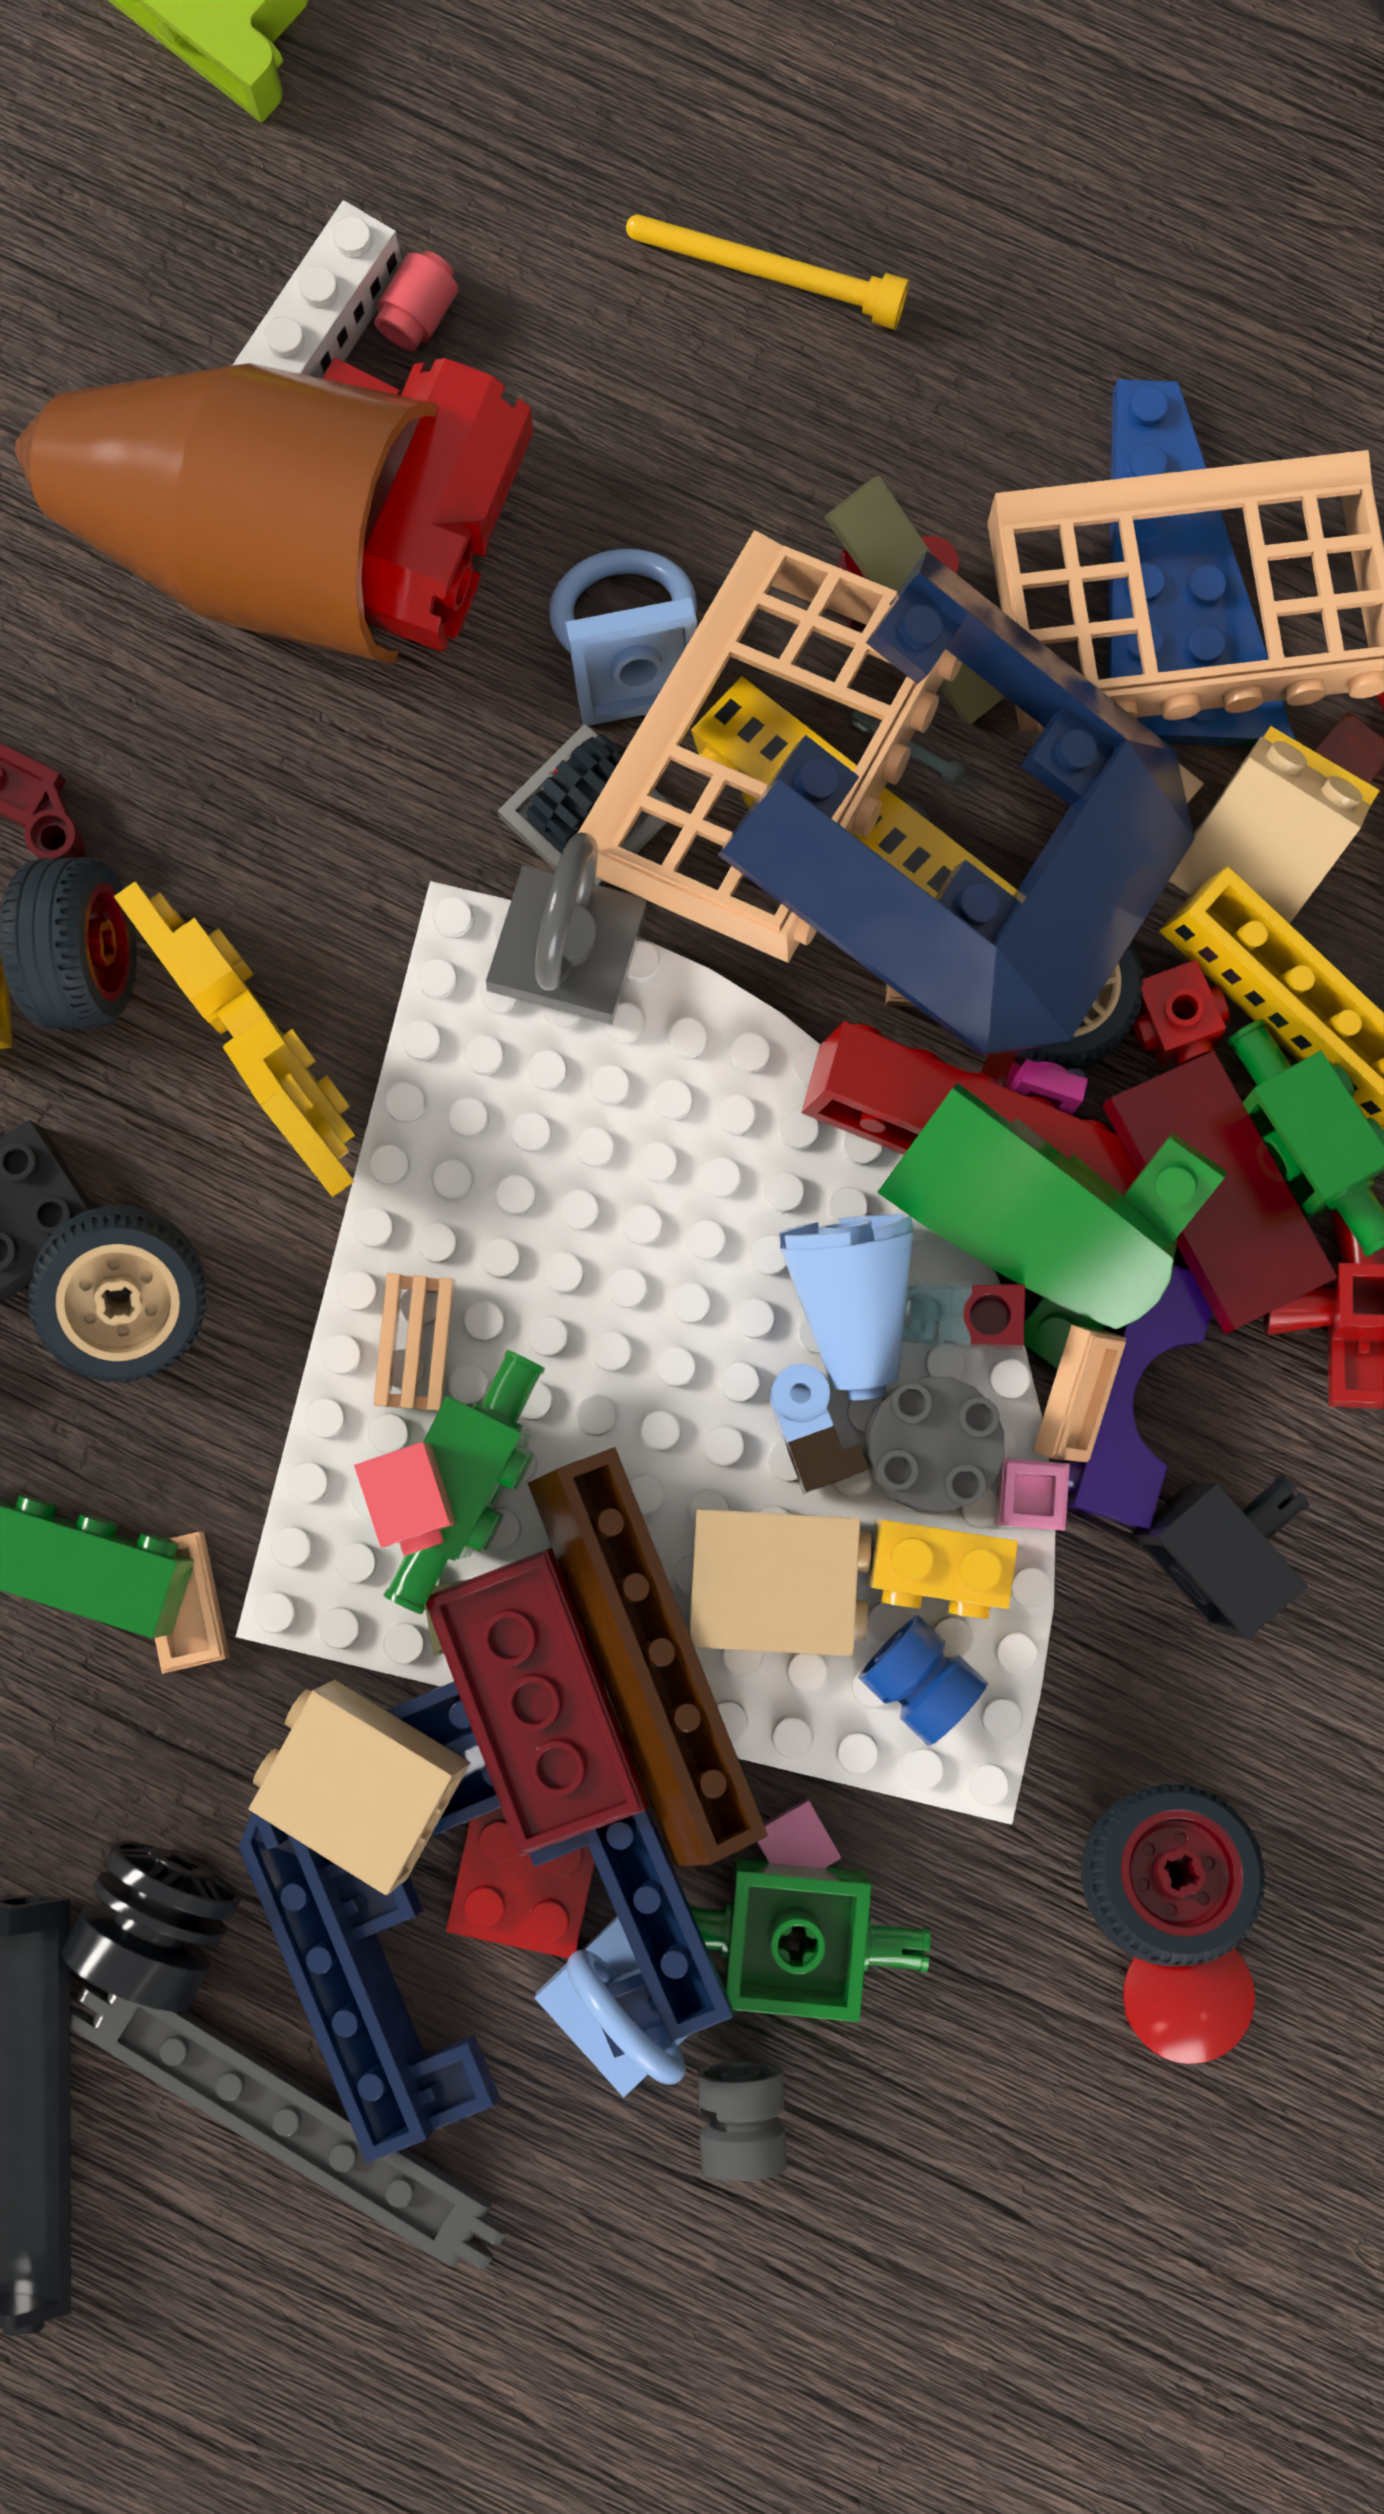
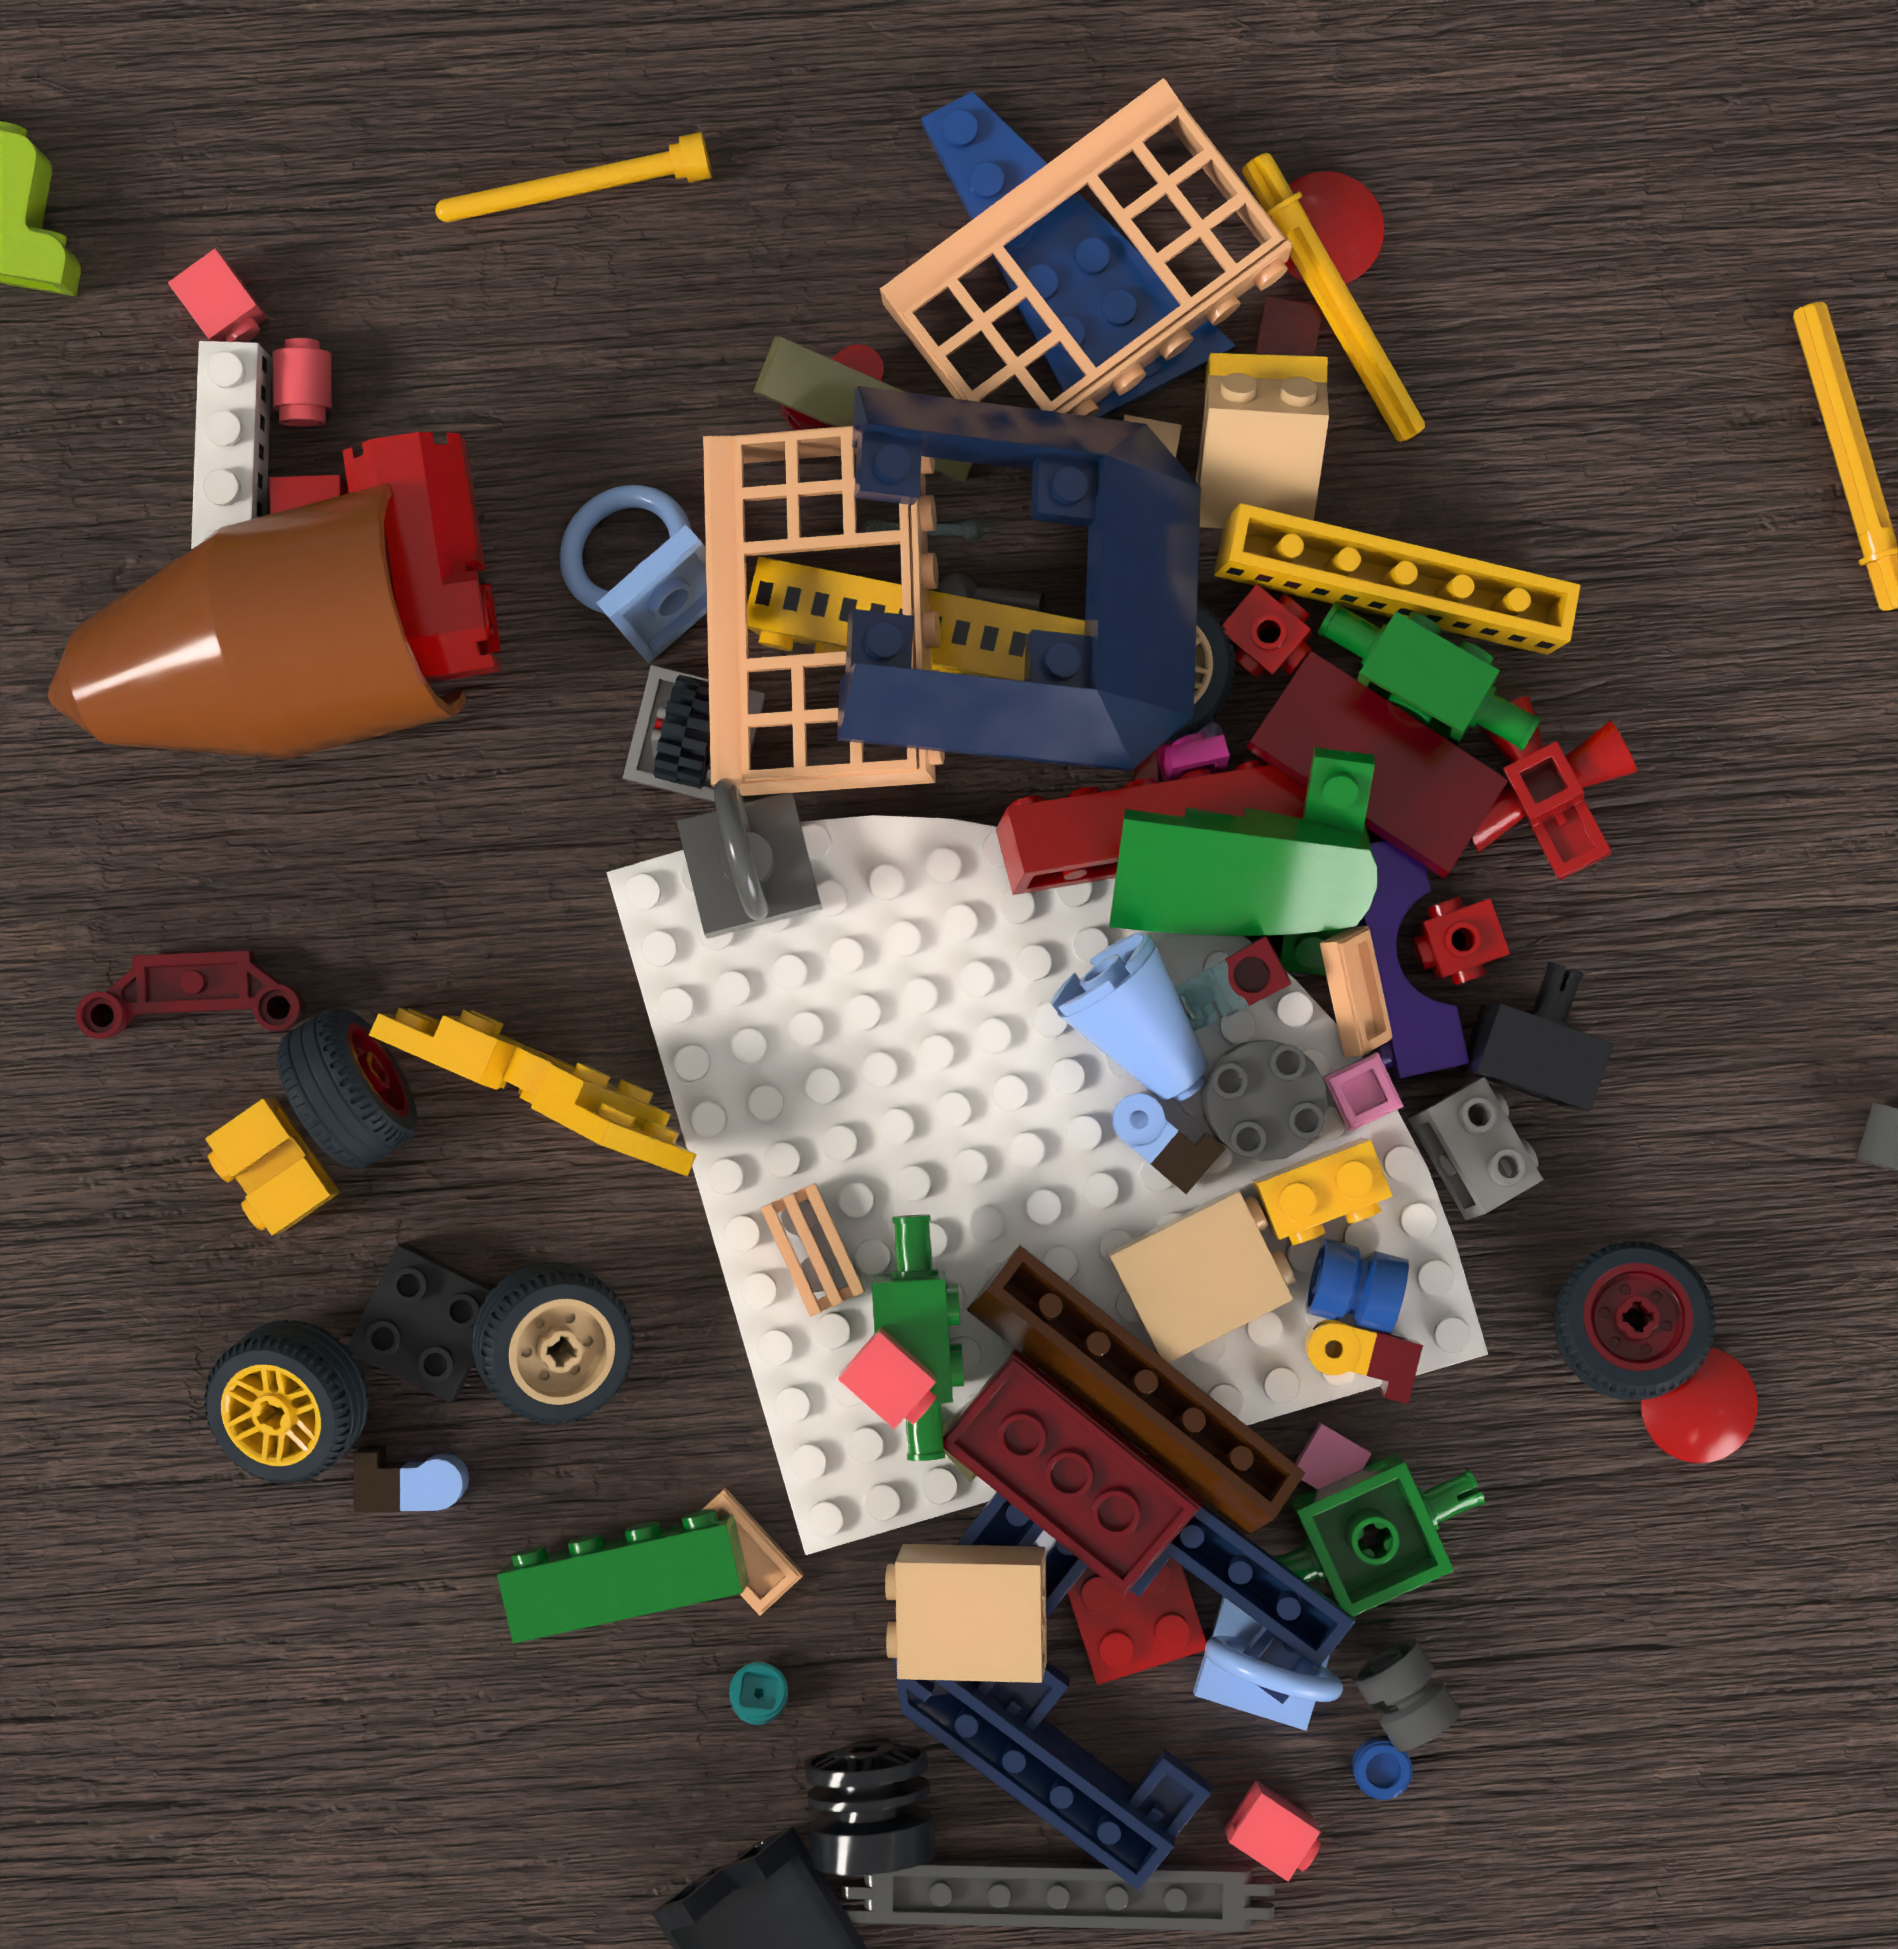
camera: 30 degrees left, 5 degrees up
none -> coral brick [168,249,268,342]
none -> teal tile [729,1662,788,1725]
none -> coral brick [1224,1780,1321,1881]
none -> leg [1304,1319,1423,1404]
none -> blue tile [1352,1737,1413,1800]
none -> light grey brick [1408,1077,1543,1220]
none -> red brick [1412,896,1510,985]

